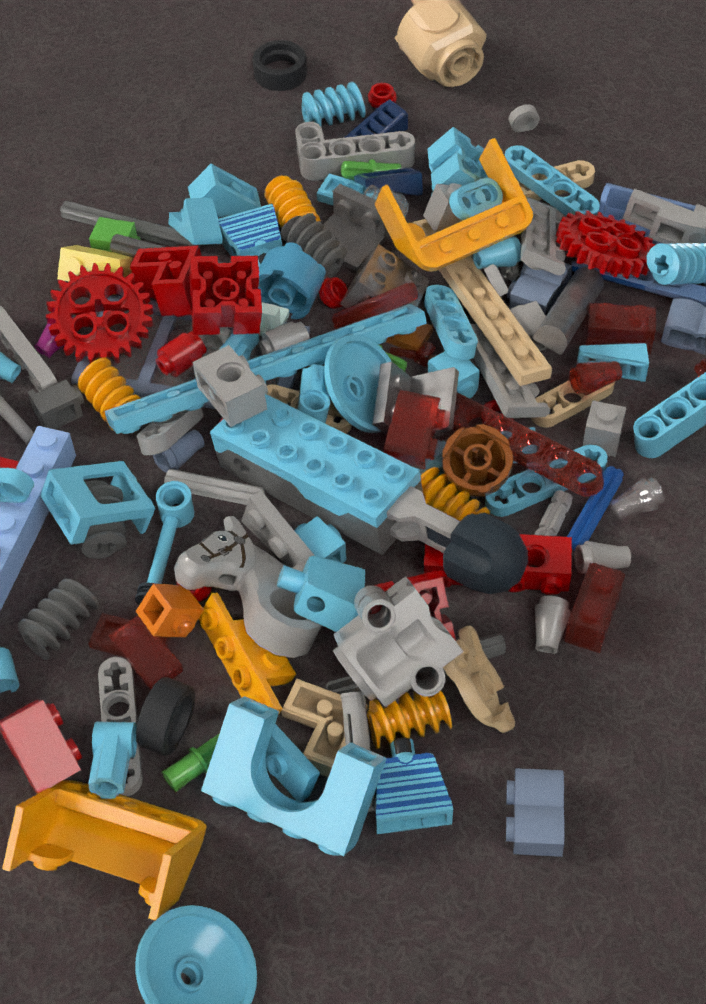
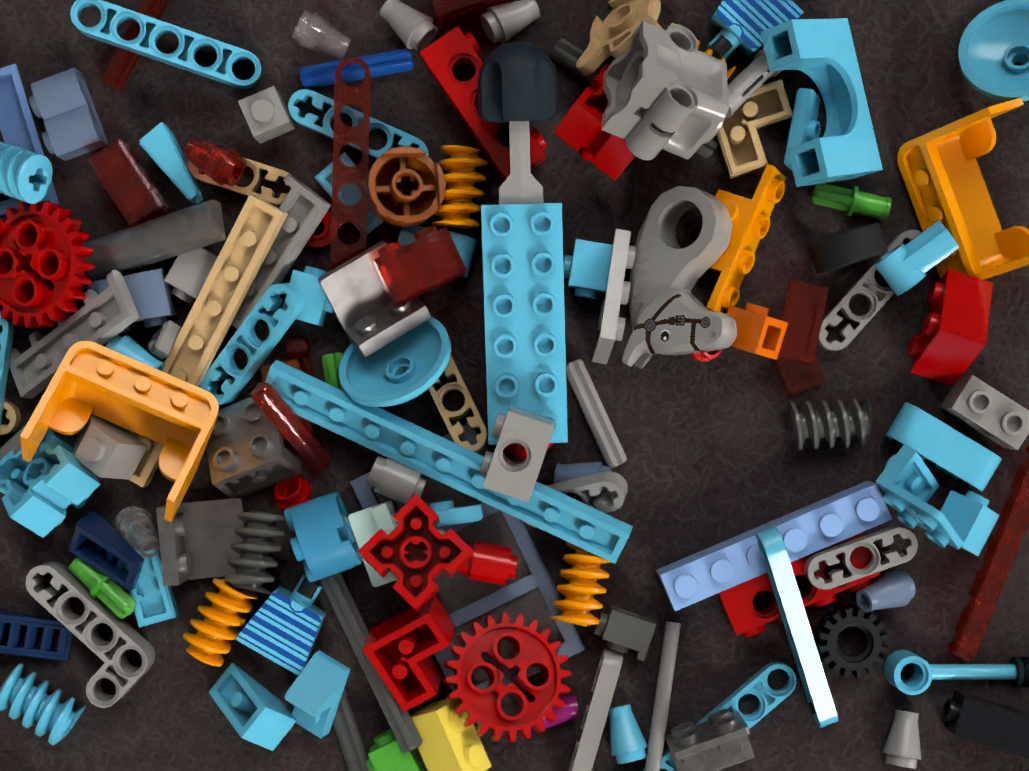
camera: 130 degrees left, 35 degrees up
medium azure window [40,461,155,545] -> none
dark grey piece [81,480,127,559] -> none
medium azure piece [135,481,194,605] -> none
medium azure torso [277,556,365,632] -> none
medium azure piece [297,364,331,423] -> none
medium azure plate [449,177,503,220] -> none
light grey axle [534,490,573,536] -> none

